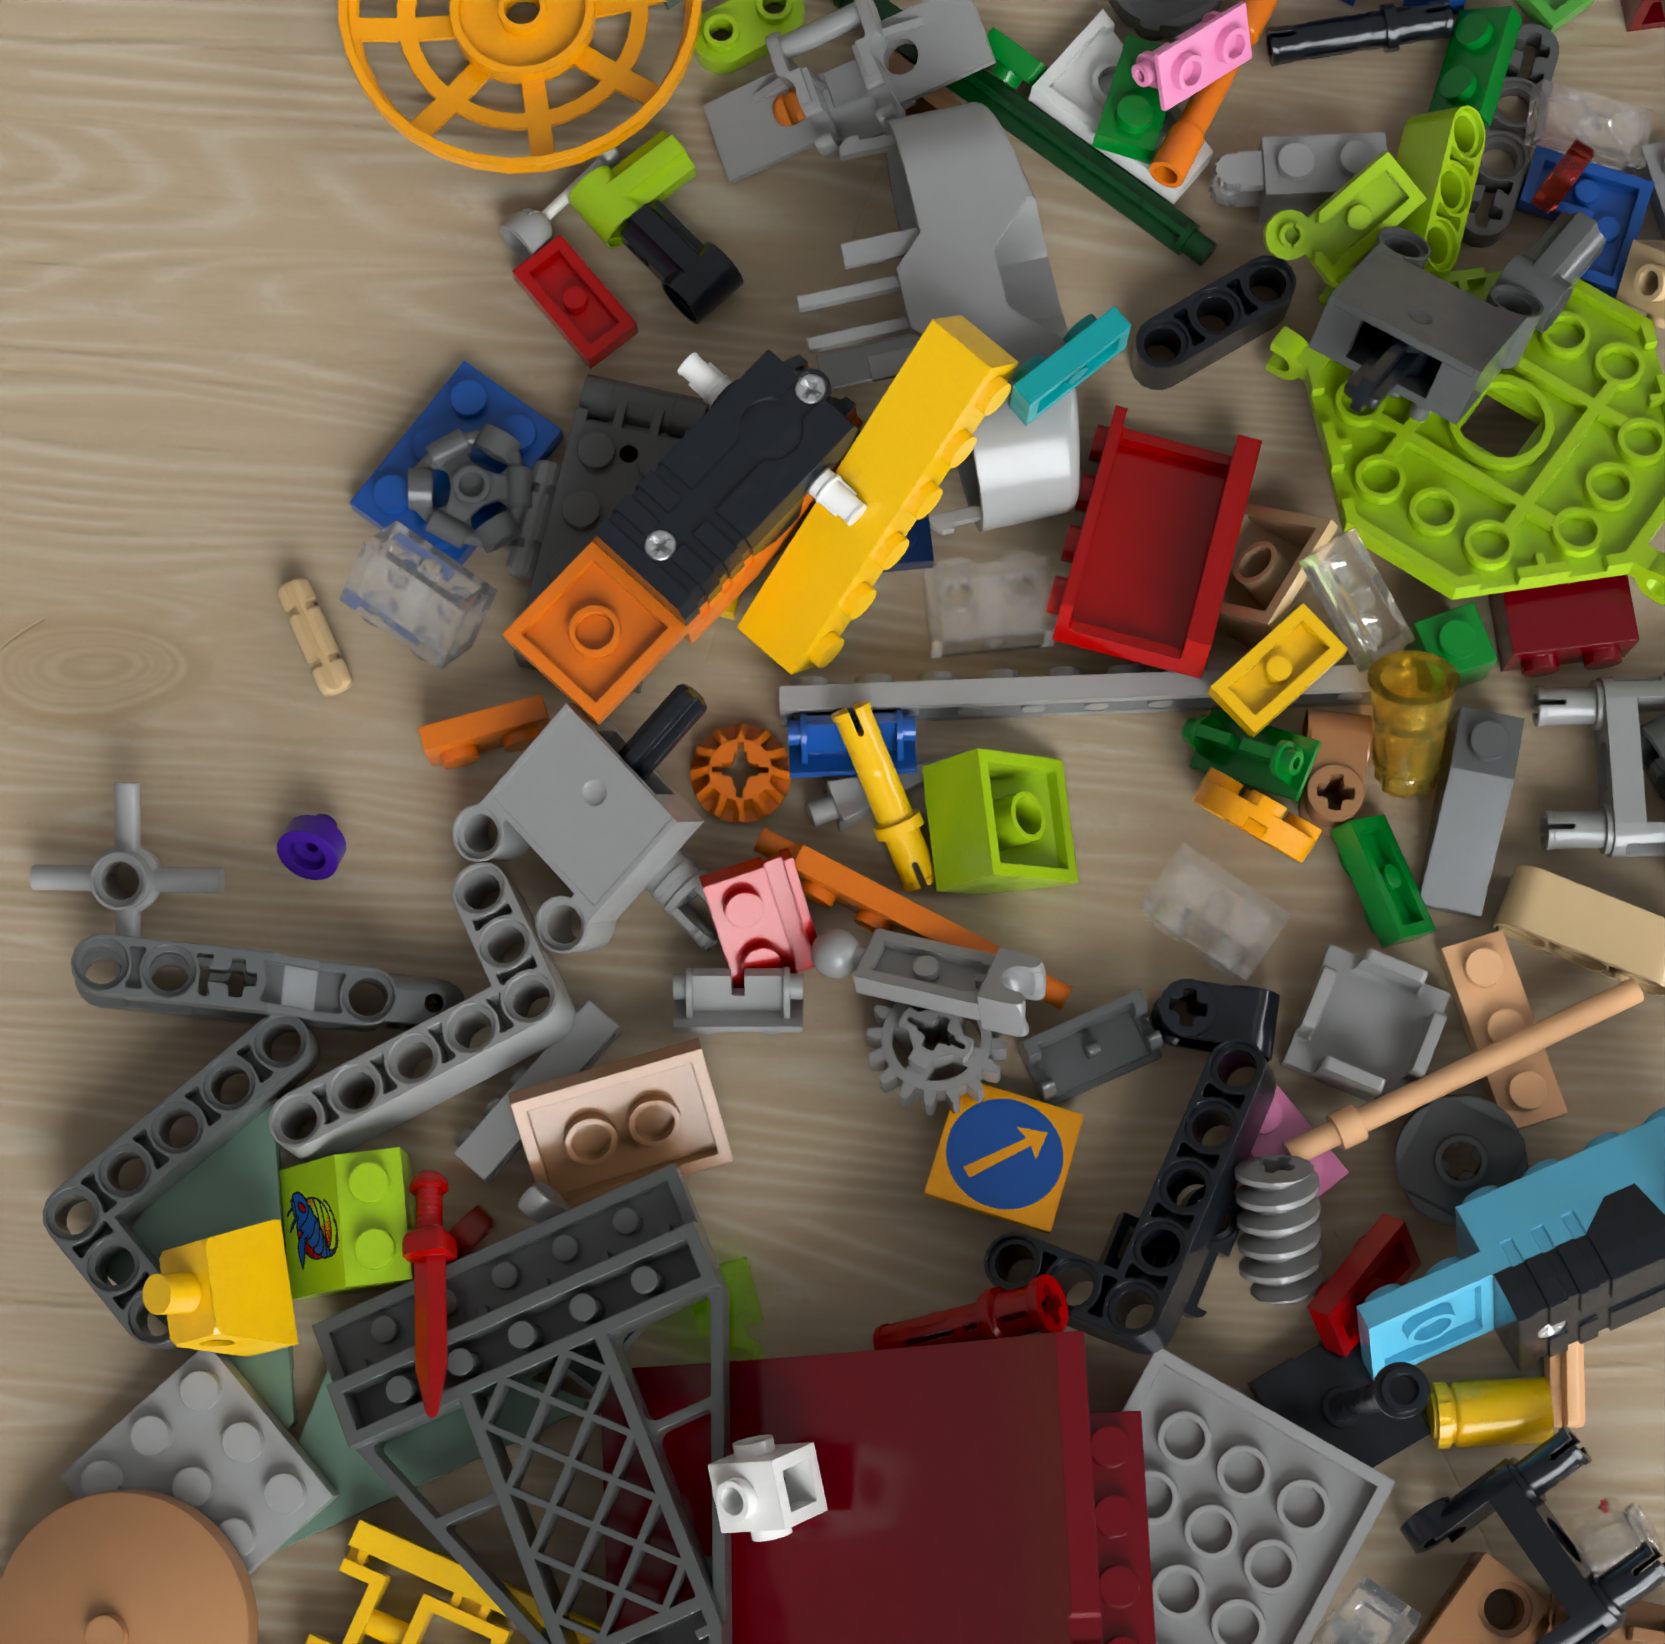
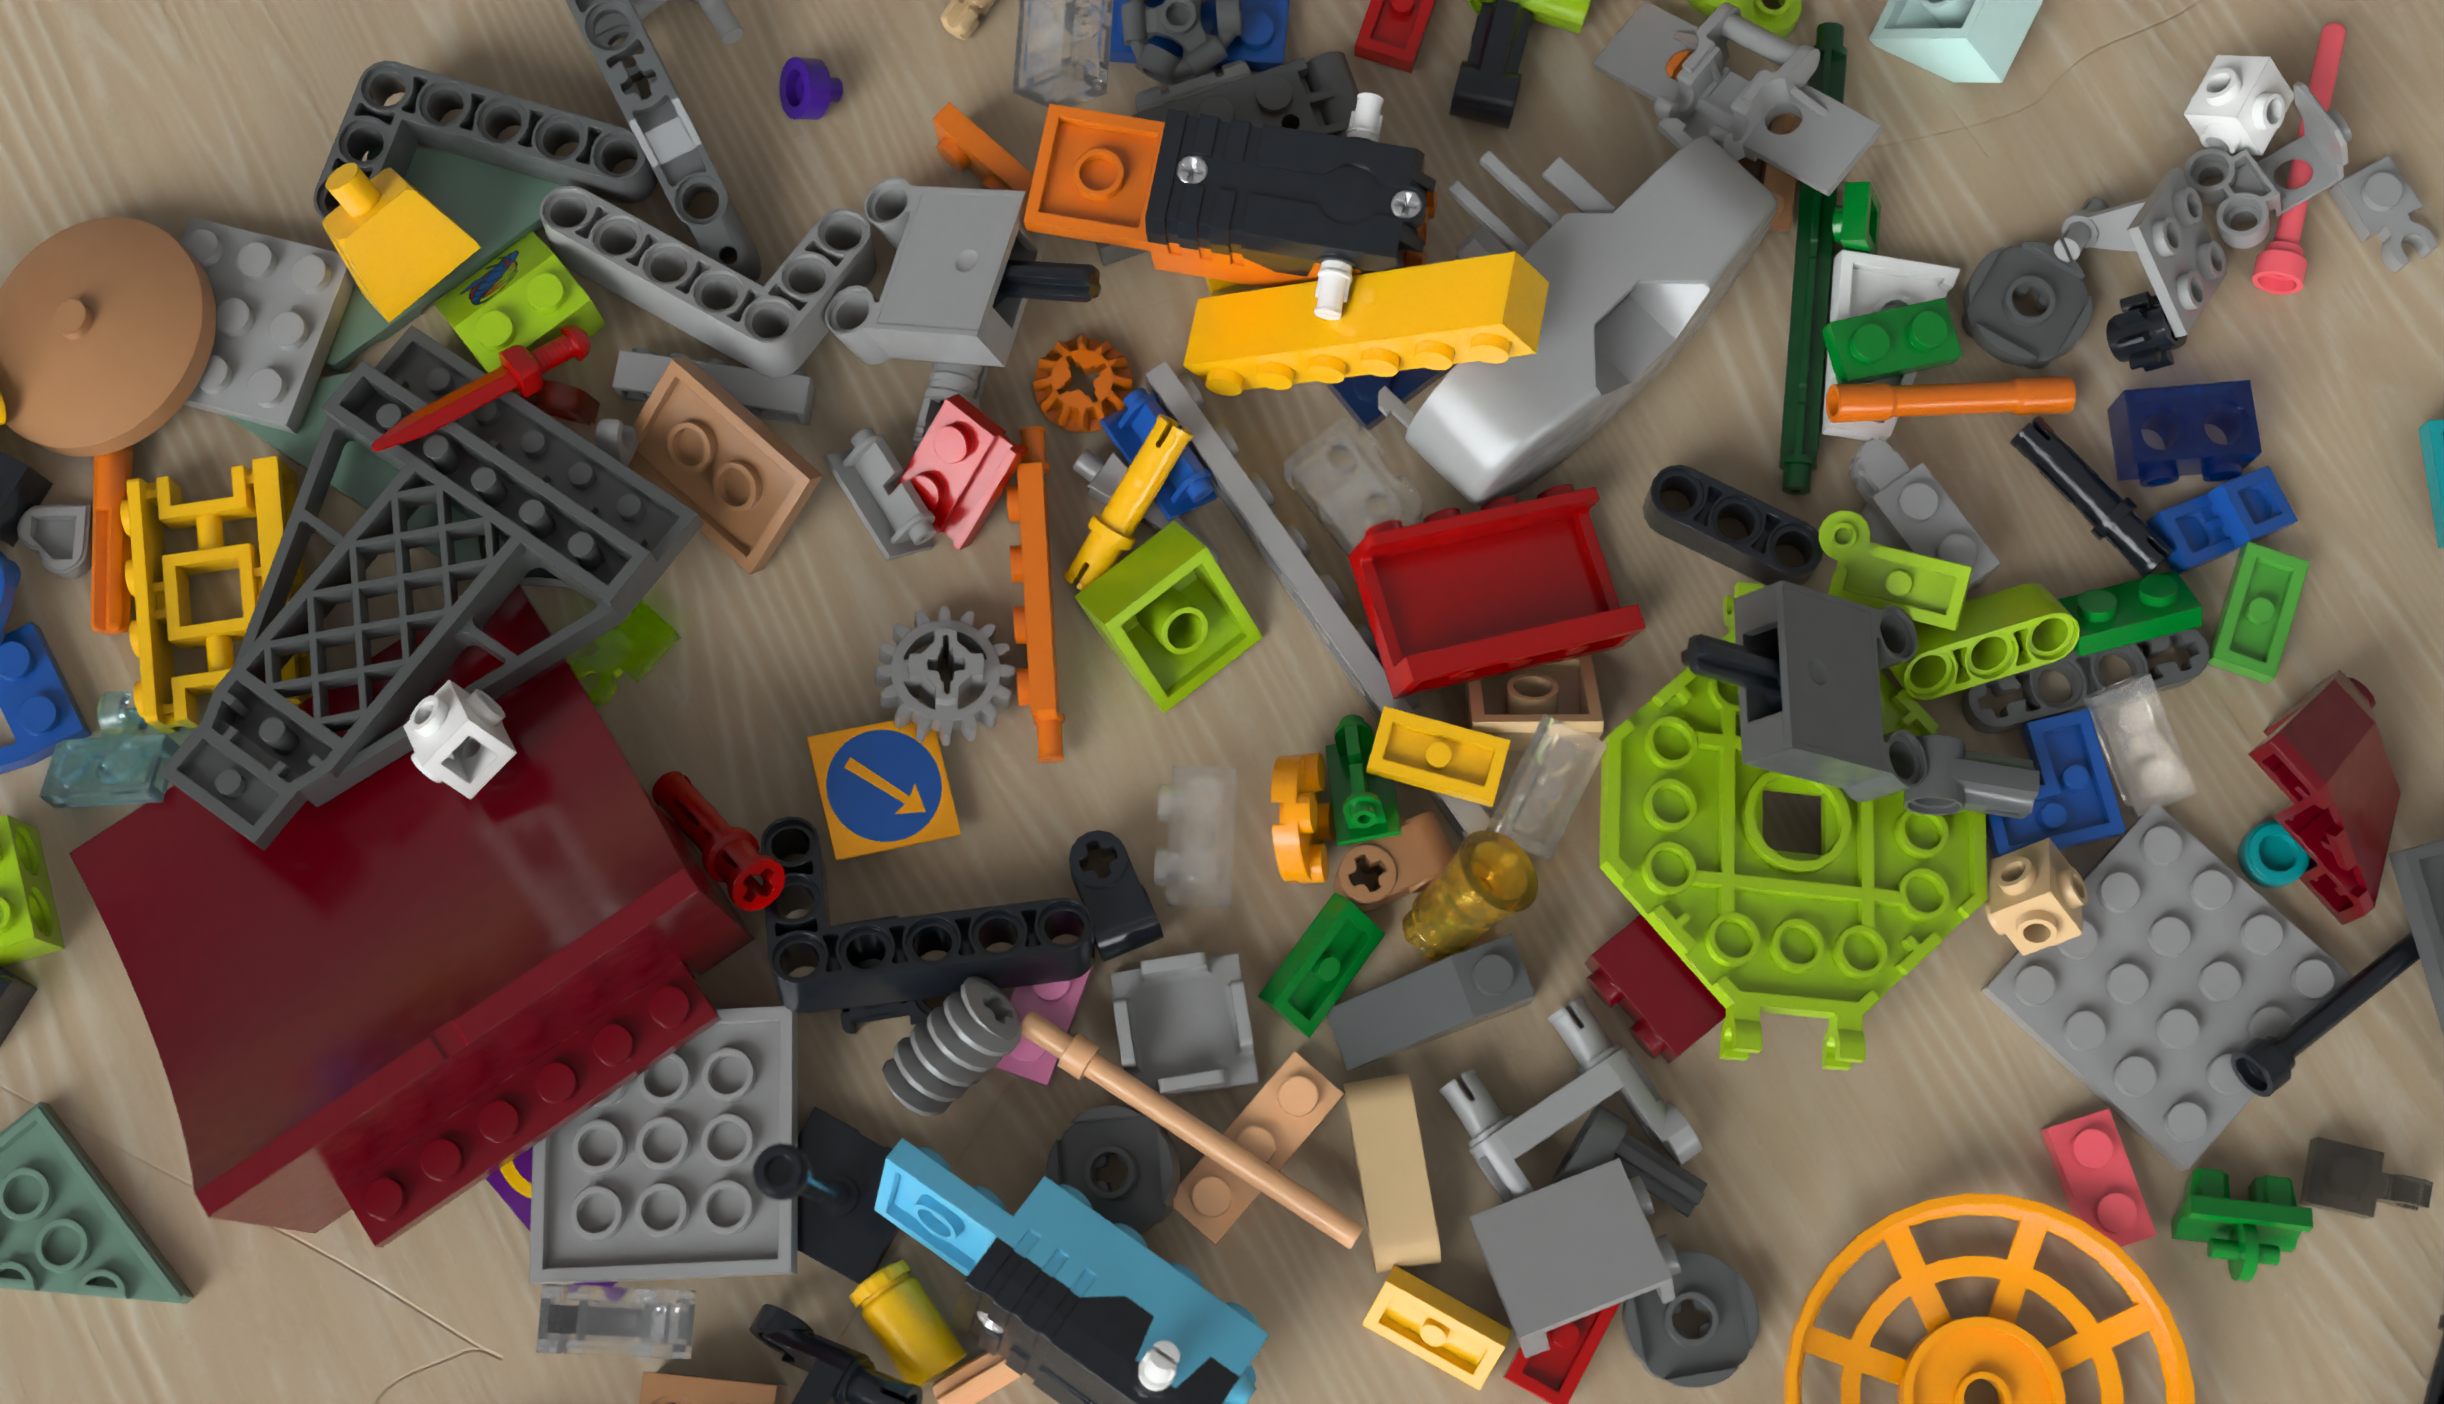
camera: 60 degrees right, 0 degrees up
light grey plate [811,928,1046,1037] -> none
teal plate [1009,306,1131,426] -> none
dark grey hinge [1018,989,1163,1106] -> none
bright pink hinge [1131,1,1252,111] -> none
red plate [1307,1213,1421,1358] -> none
green brick [1402,602,1498,700] -> none
clear red tile [1530,138,1595,214] -> none

